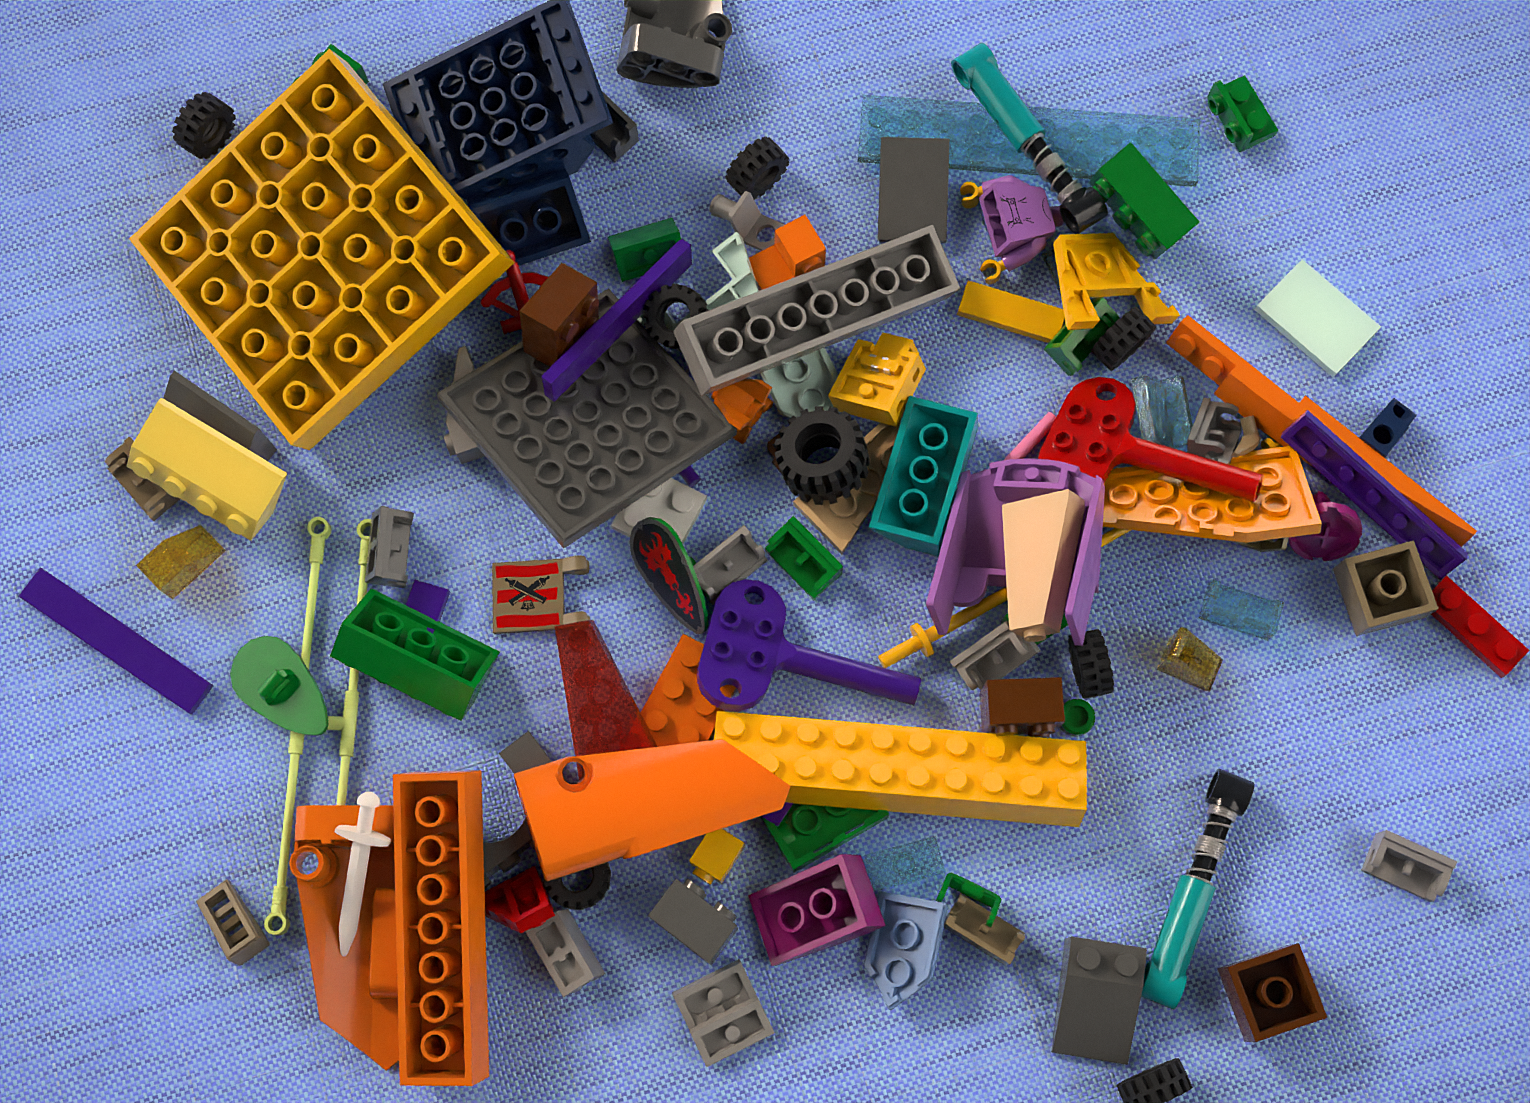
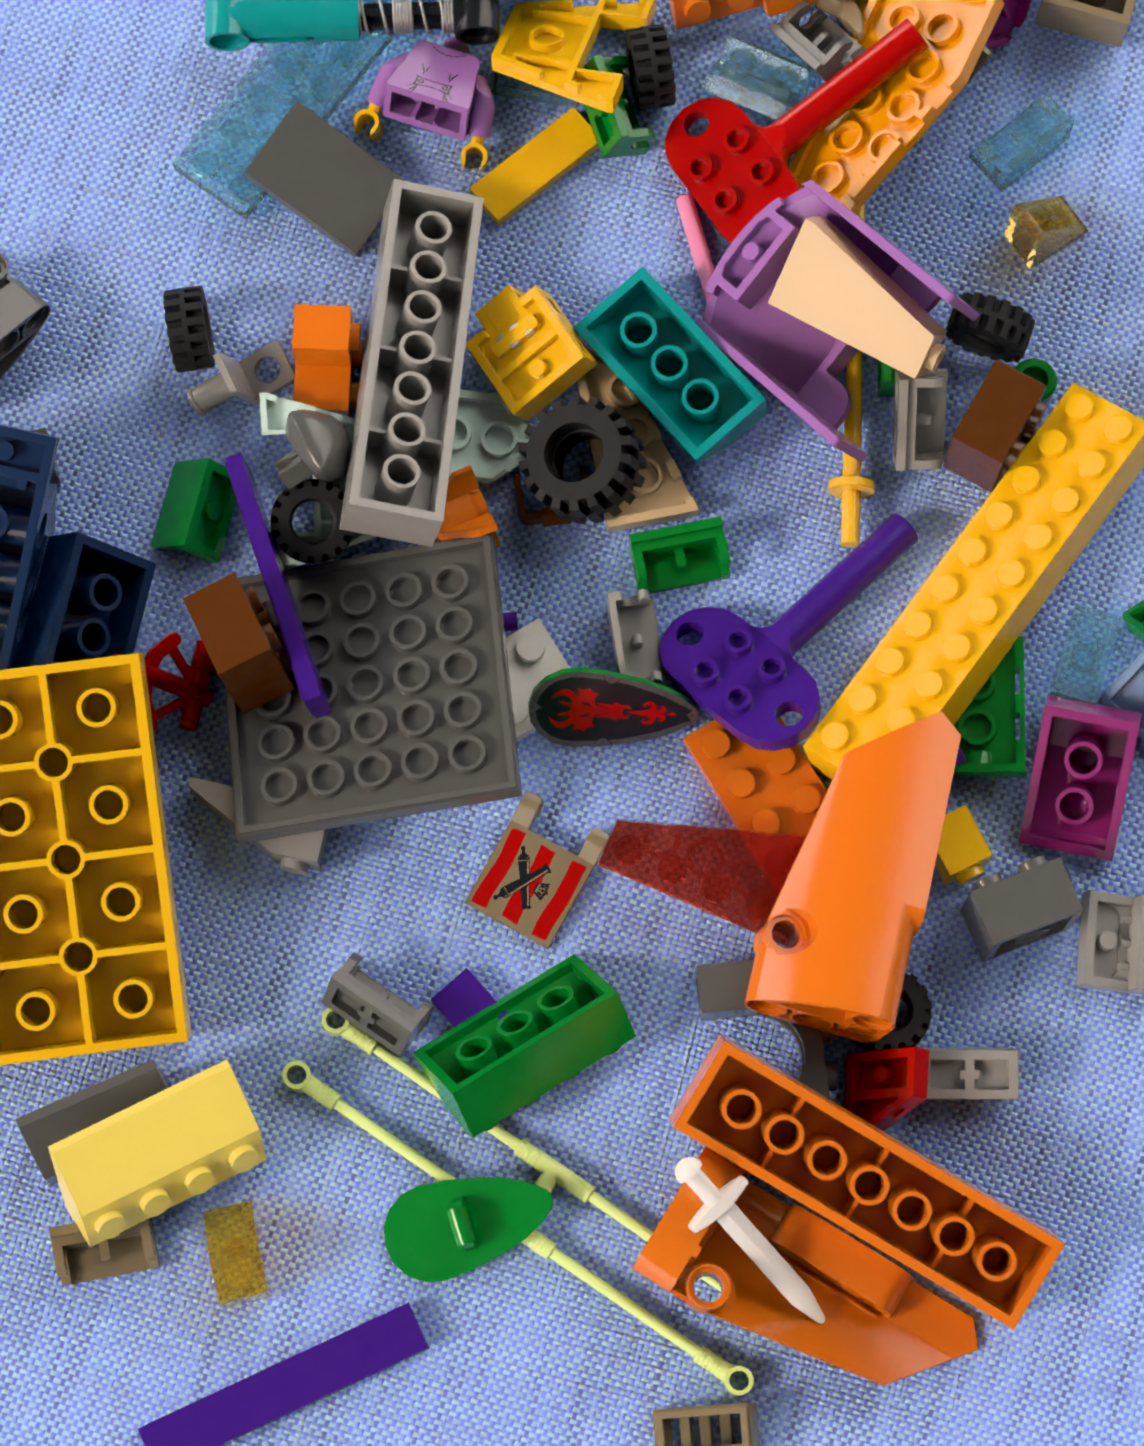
camera: 60 degrees left, 0 degrees up
none -> dark grey piece [275,409,350,489]

